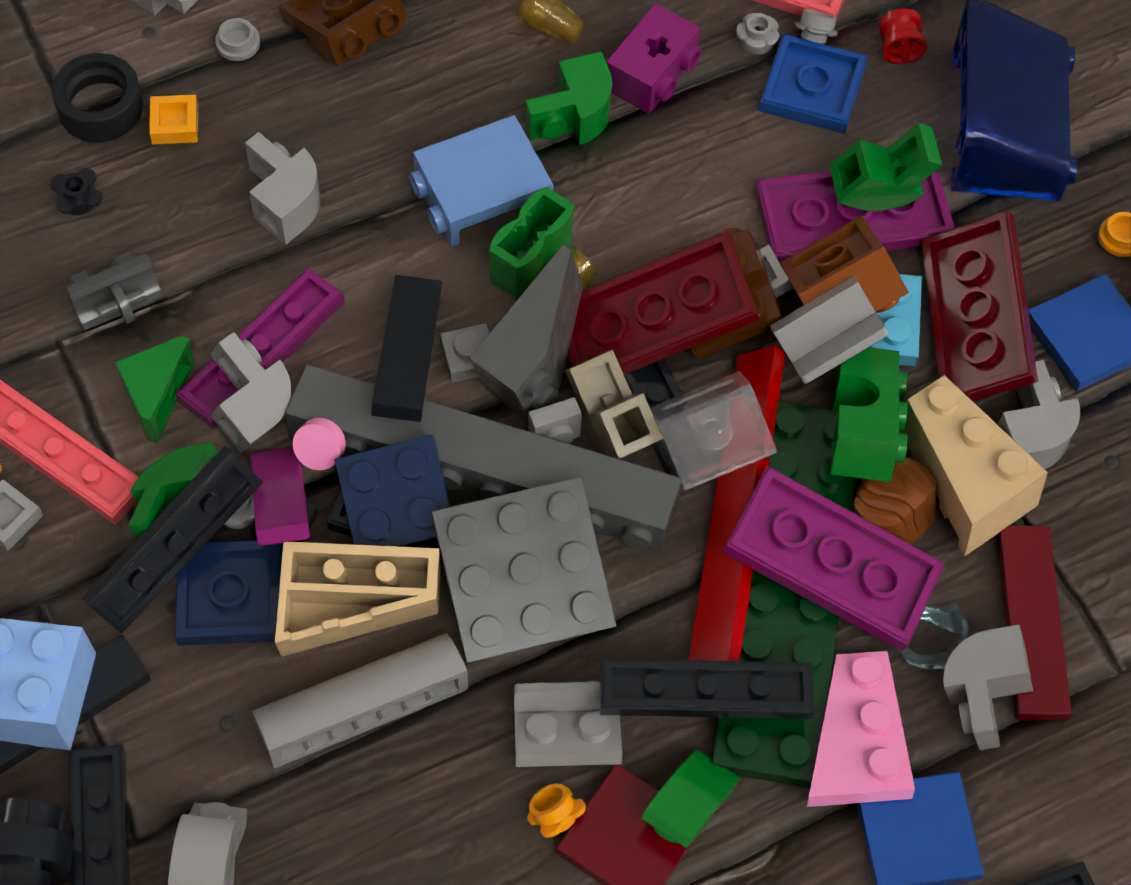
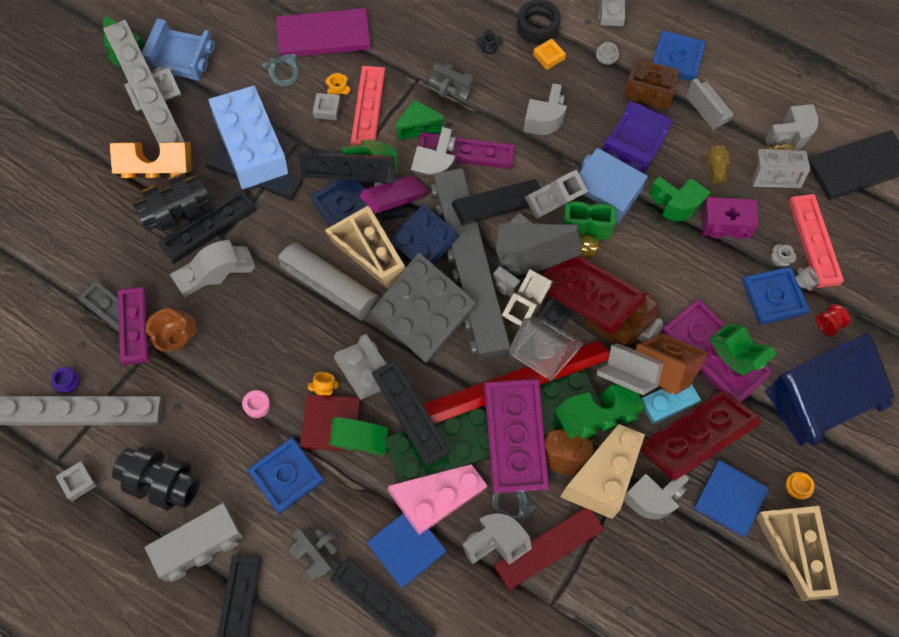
camera: 60 degrees right, 5 degrees up
bright pink tile [293,418,346,470] -> none
none -> light grey brick [525,169,588,219]
none -> dark purple panel [602,101,672,174]

